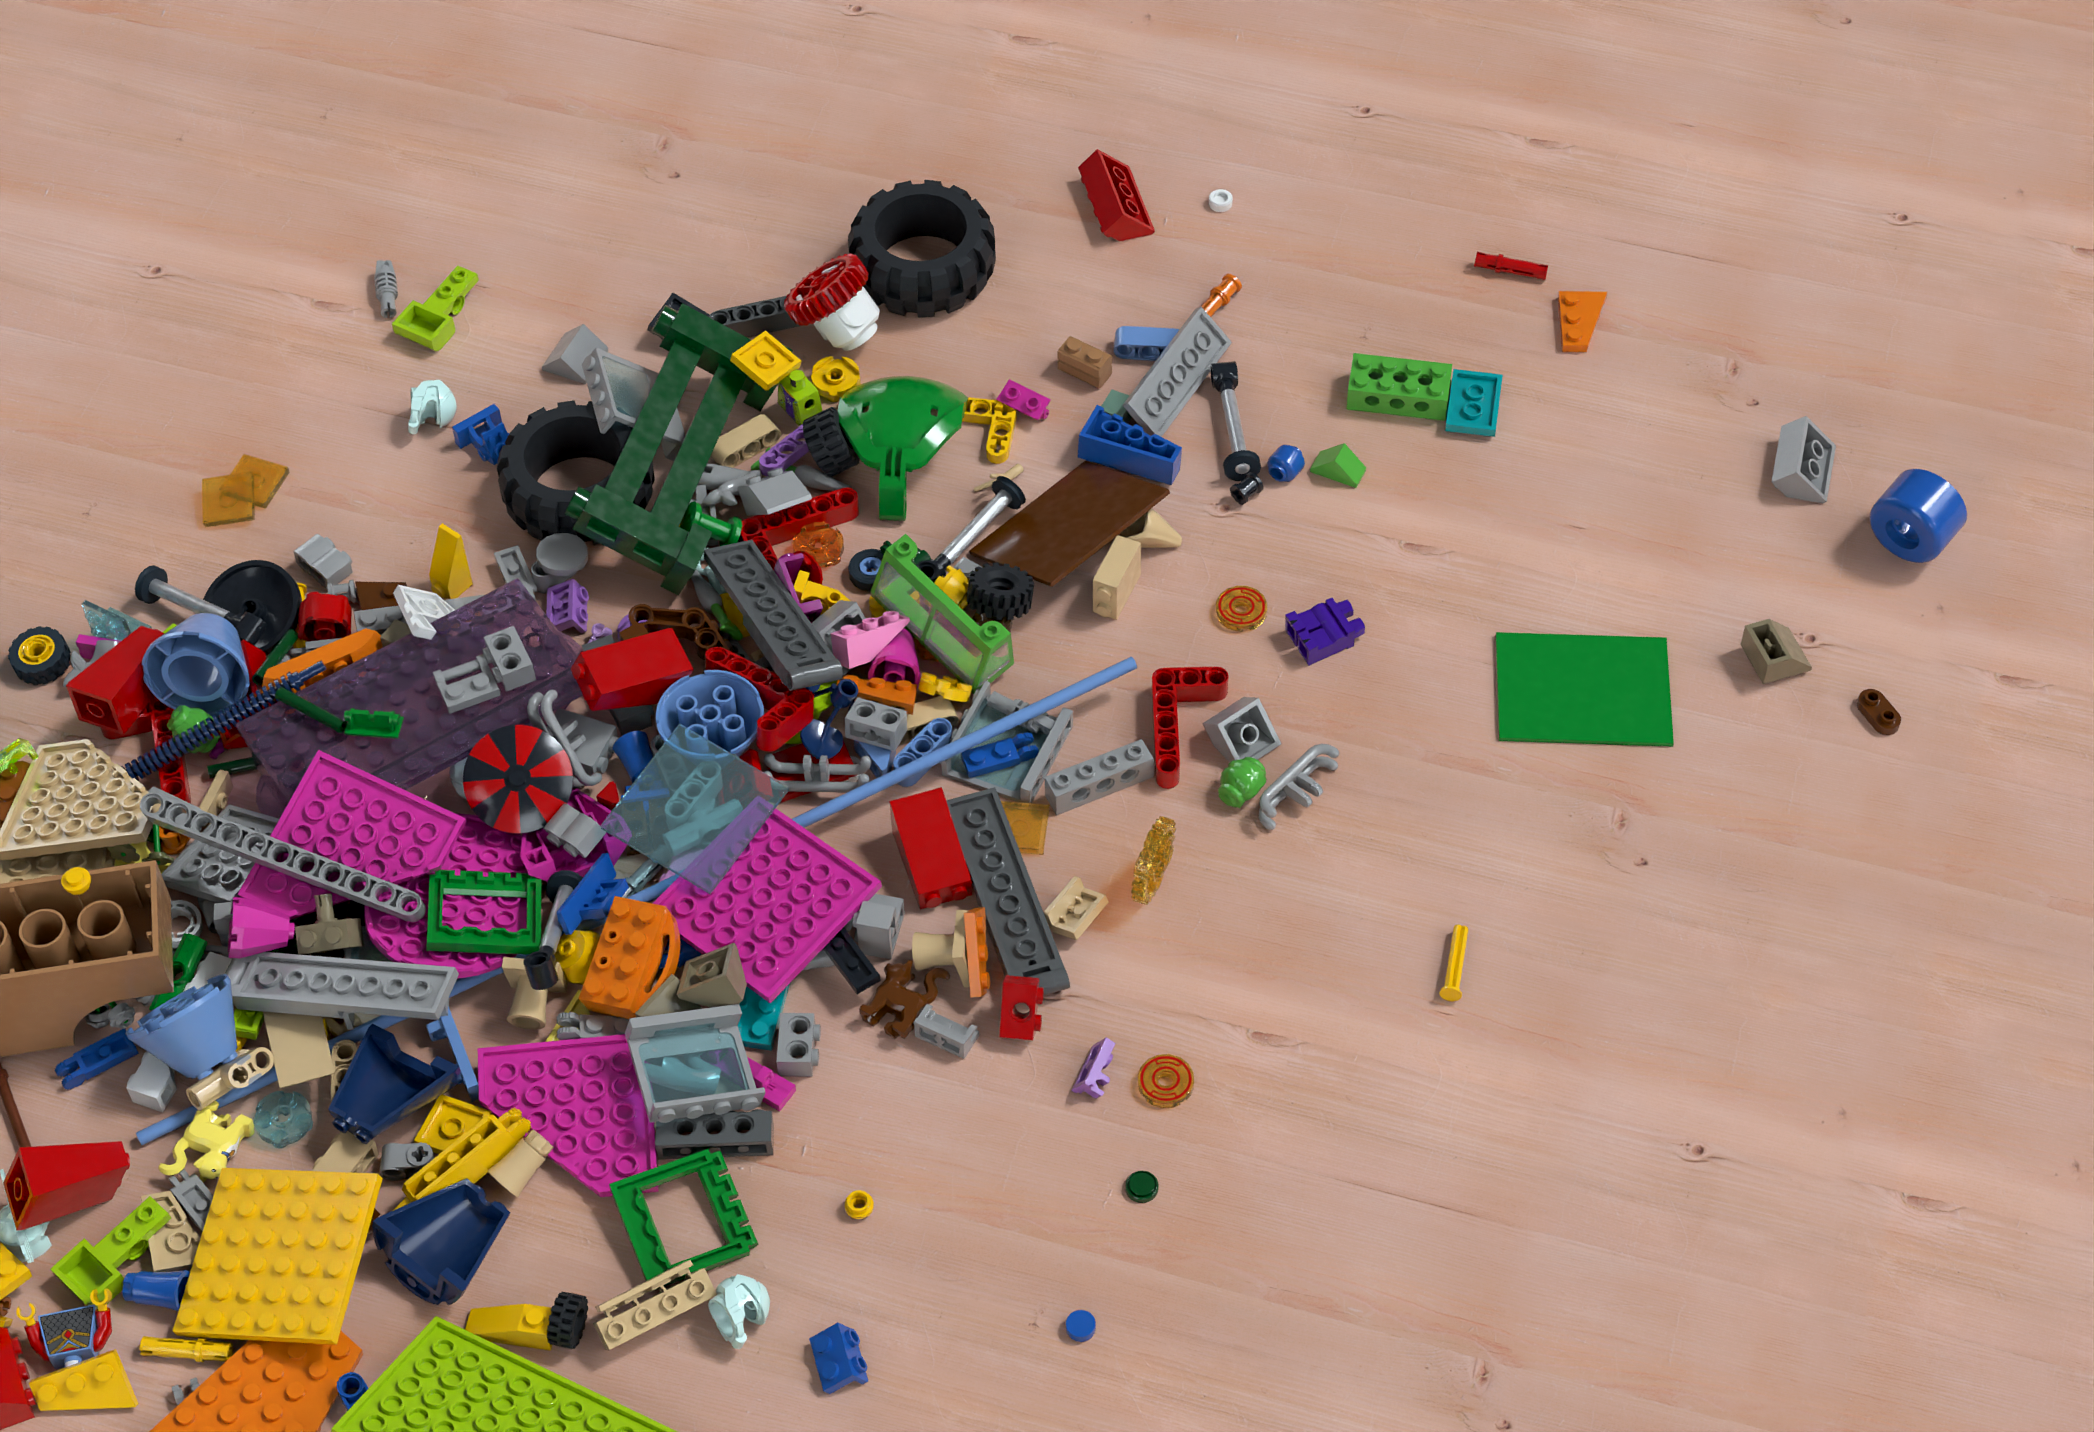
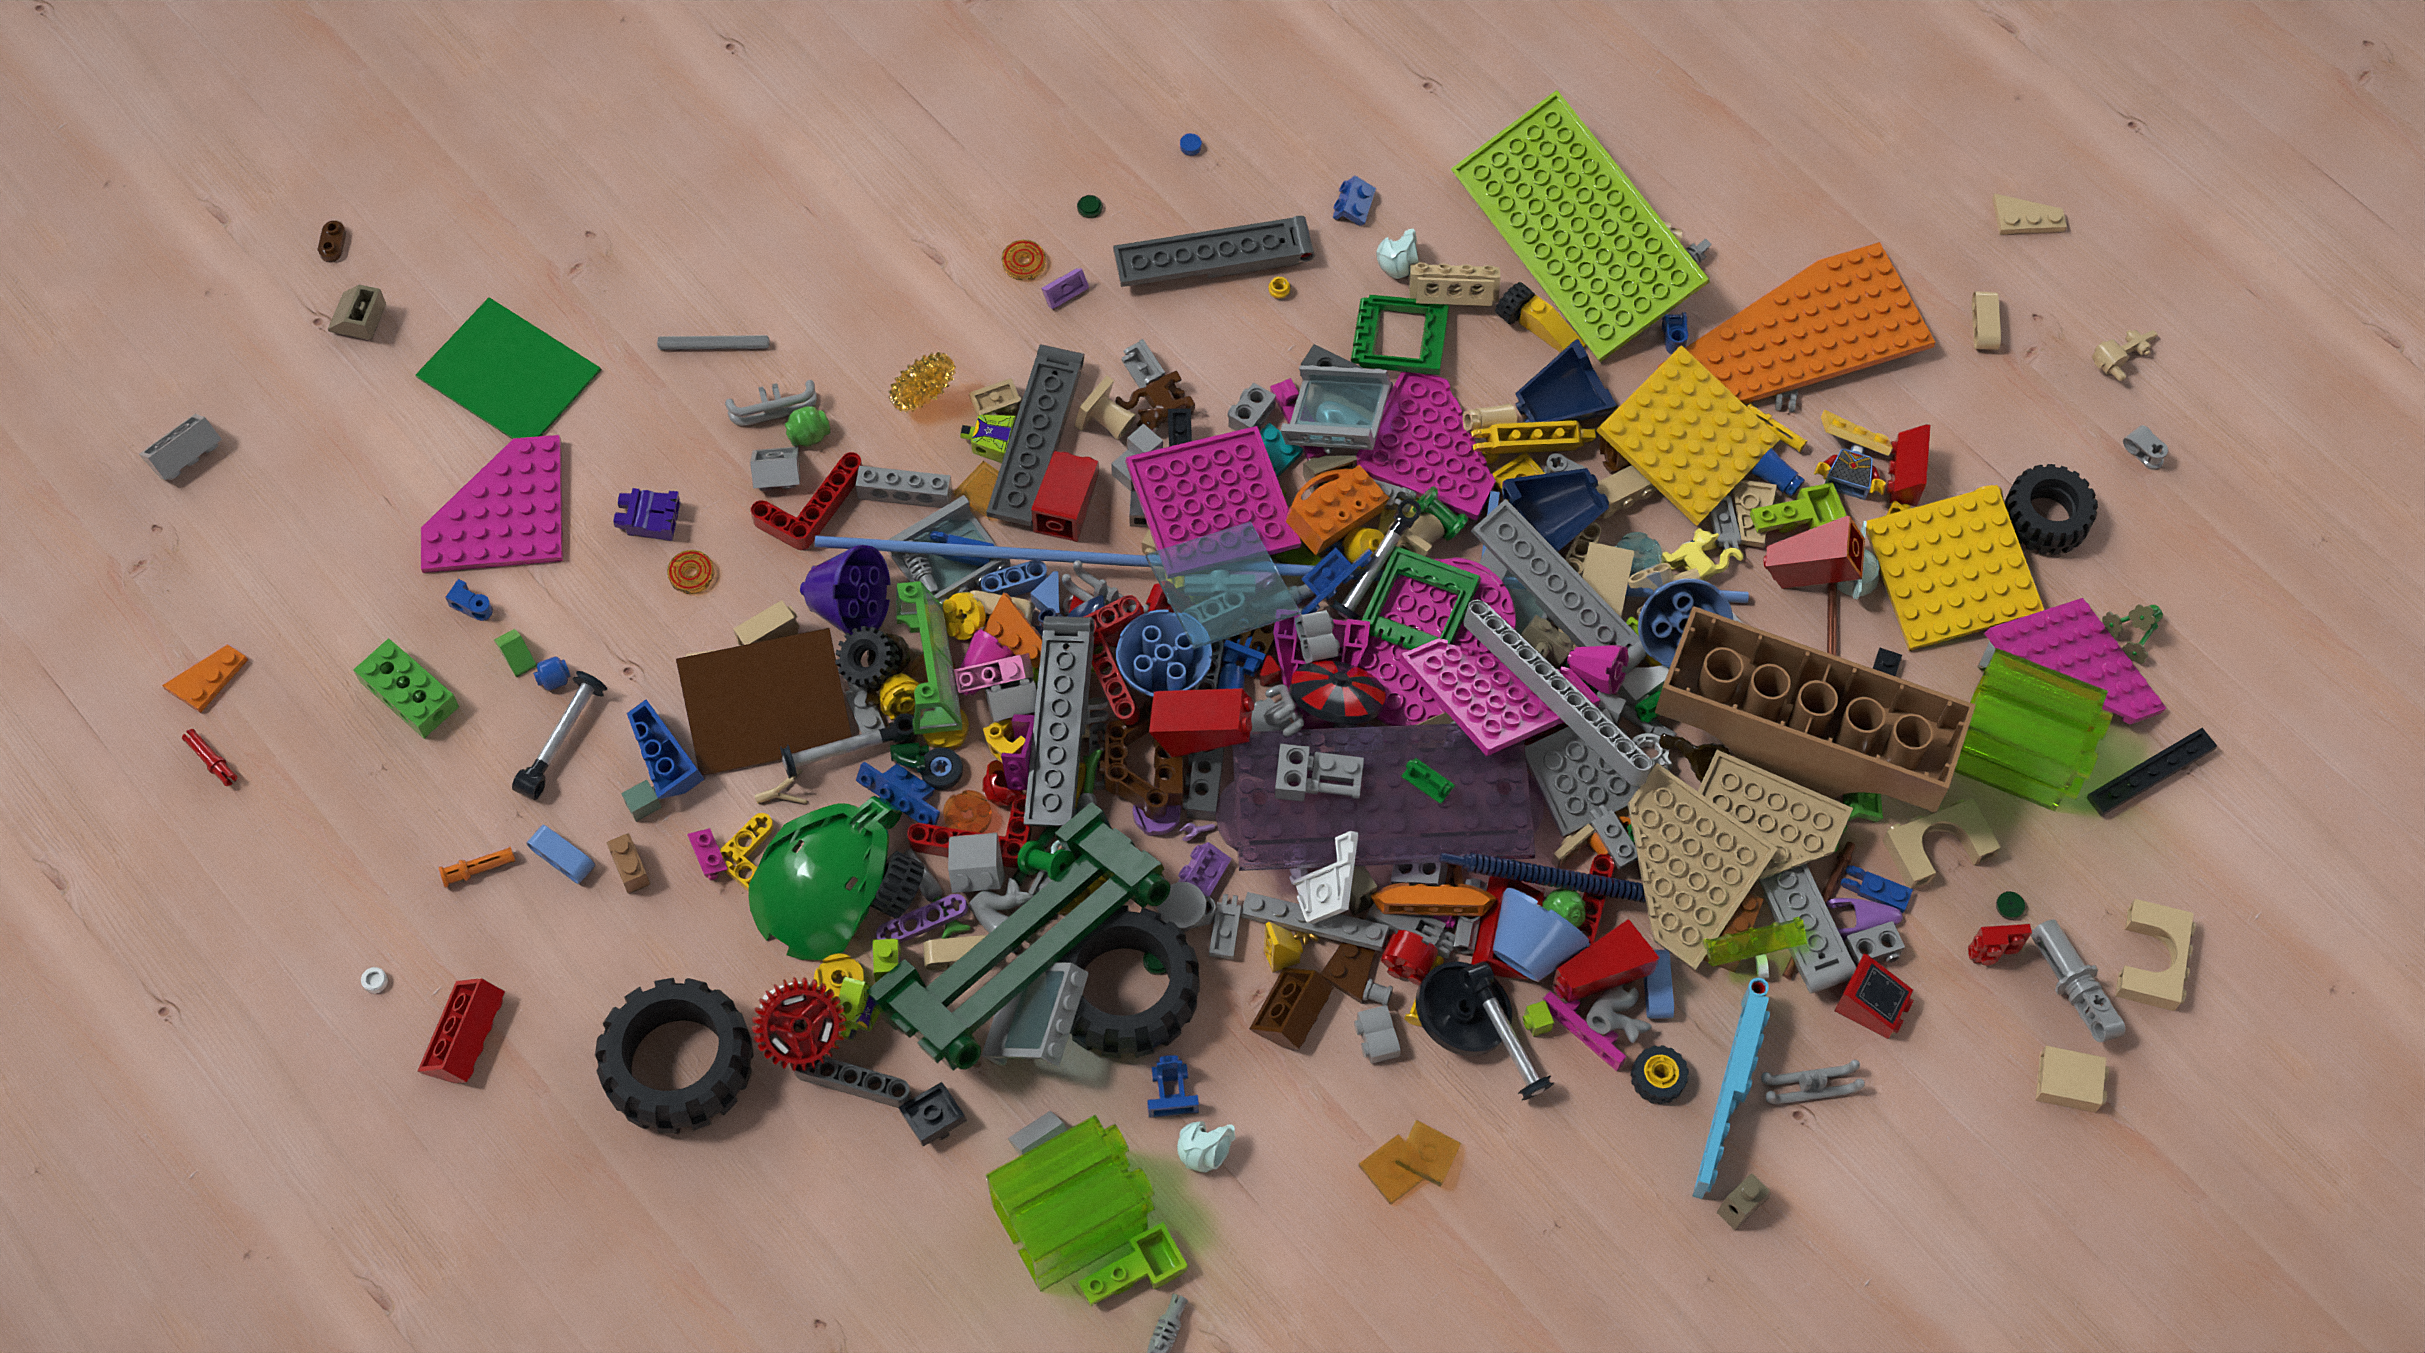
camera: 150 degrees left, 10 degrees up
yellow plate [61,867,91,895] -> none
clear light blue bracket [81,600,152,641] -> none
dark green piece [252,630,299,685] -> none
dark green piece [275,687,347,733] -> none
dark tan slope [677,943,747,1008] -> none
yellow plate [730,330,802,391] -> none
light grey brick [845,697,907,751] -> none
orange wing [964,907,990,997] -> none
red brick [999,975,1044,1040] -> none
light grey plate [1122,307,1232,437] -> none
black bush [1230,472,1264,505] -> none
yellow axle [1439,924,1468,1001] -> none
teal plate [1445,369,1503,437] -> none
blue piece [1870,469,1967,563] -> none
none -> dark pink plate [421,435,563,573]
none -> blue leg [445,579,493,621]
none -> light grey axle [657,335,769,350]
none -> dark purple cone [800,545,891,635]
none -> lime torso [838,977,880,1041]
none -> blue bracket [856,762,940,826]
none -> torso [960,415,1016,463]
none -> clear neon green brick [985,1115,1155,1292]
none -> dark grey hinge [1113,215,1315,287]
none -> reddish brown slope [1249,967,1334,1050]
none -> green piece [1412,486,1468,541]
none -> medium blue beam [1643,950,1674,1019]

